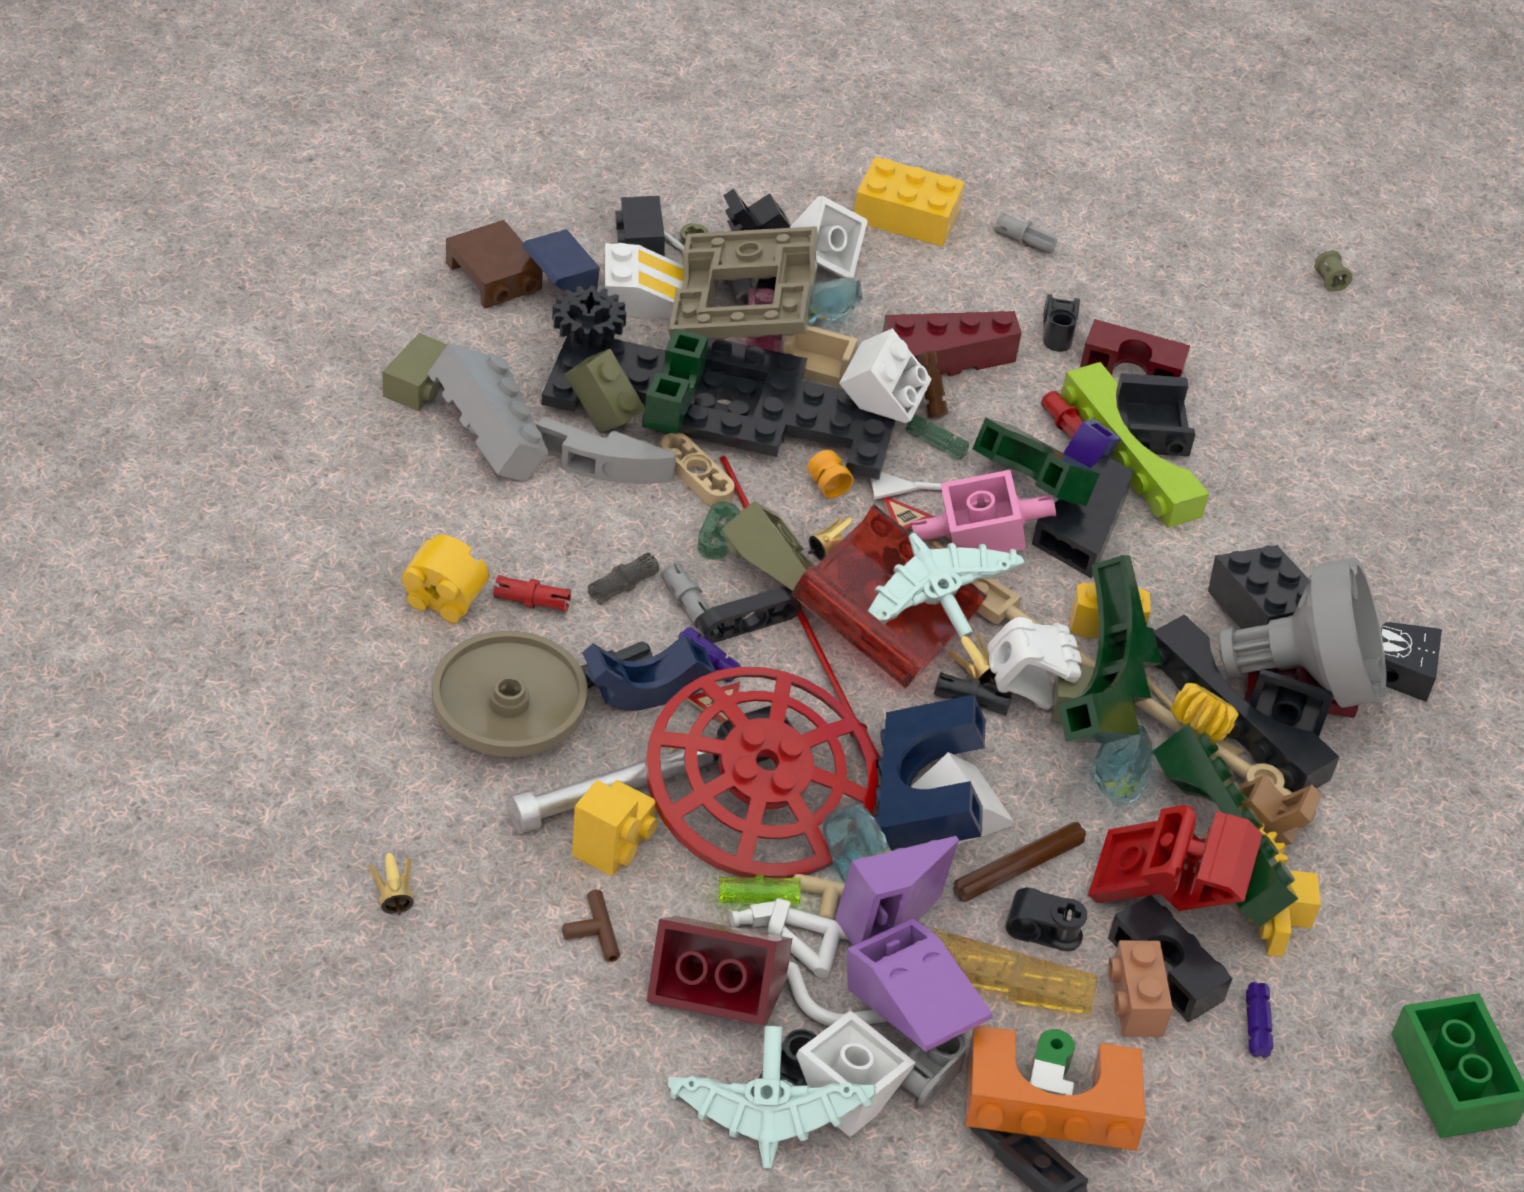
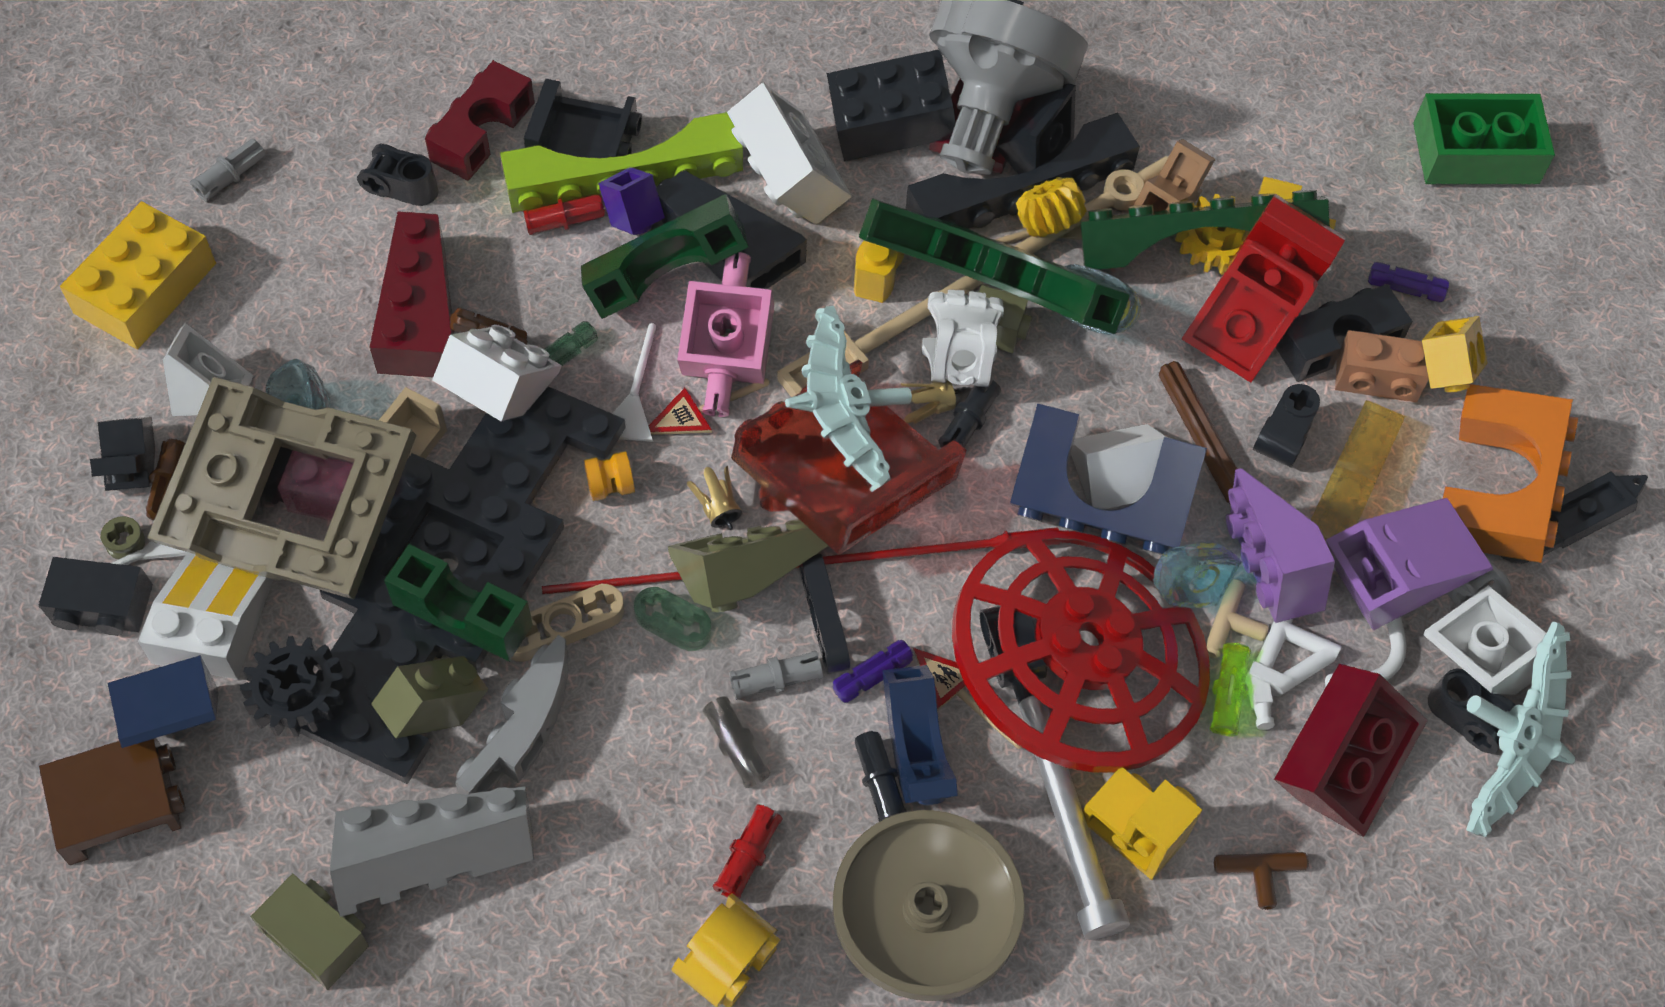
camera: 75 degrees left, 15 degrees up
leg [1029,1029,1075,1095] -> none
none -> white brick [727,83,852,225]
none -> yellow brick [1422,316,1488,392]

